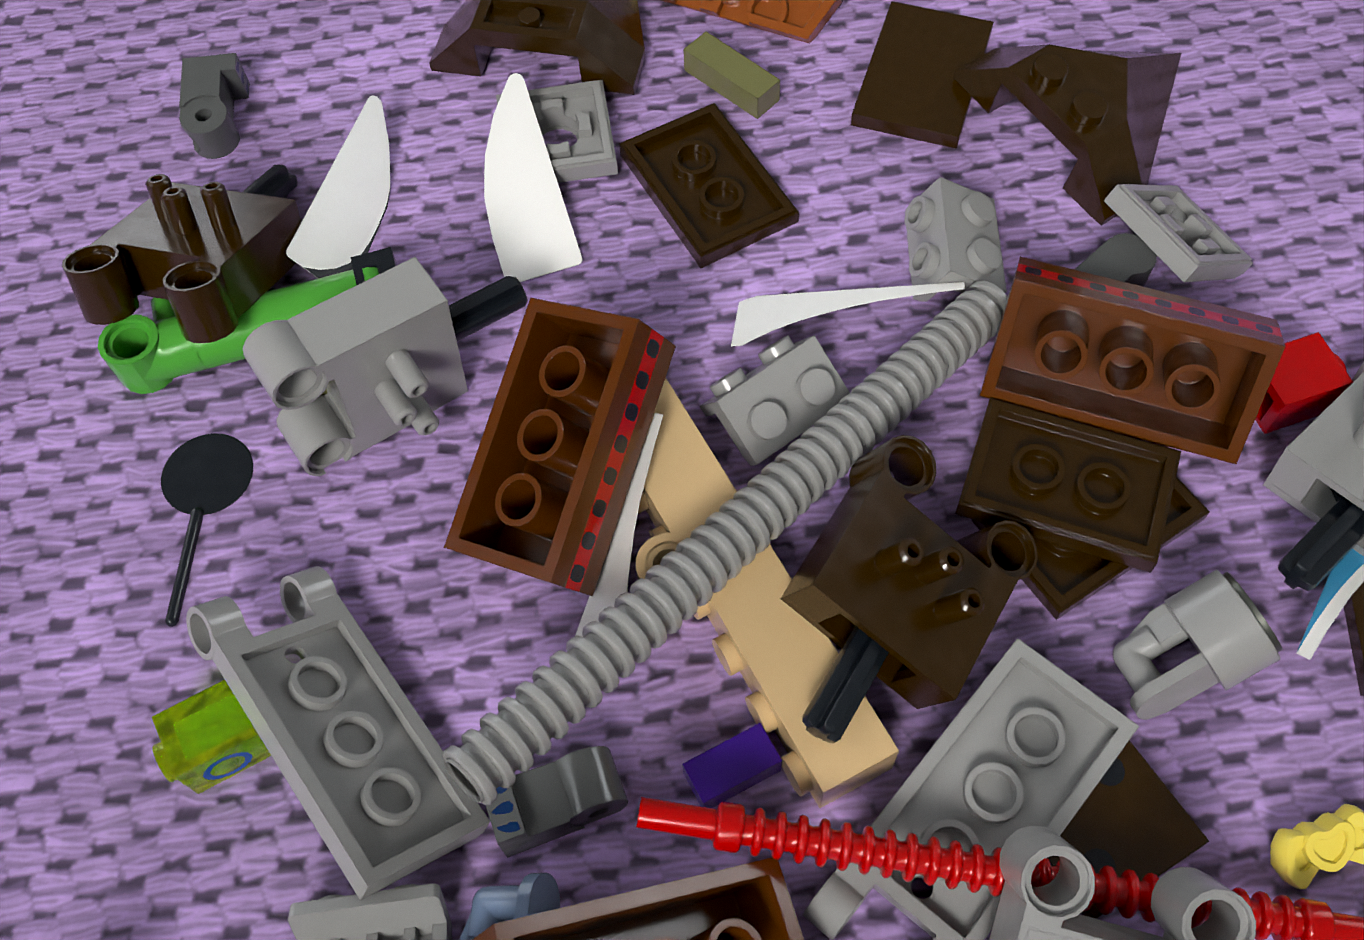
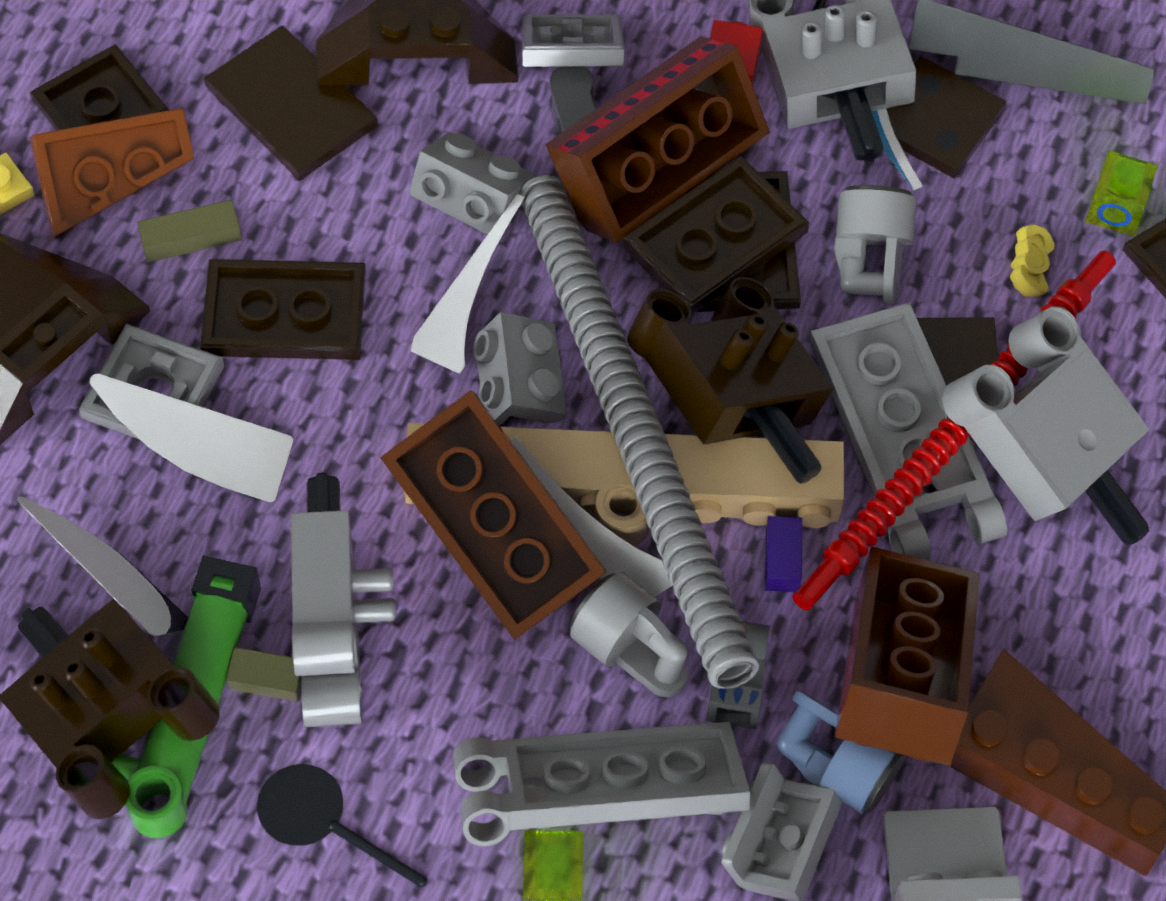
camera: 65 degrees left, 0 degrees up
none -> light grey piece [570,572,688,697]

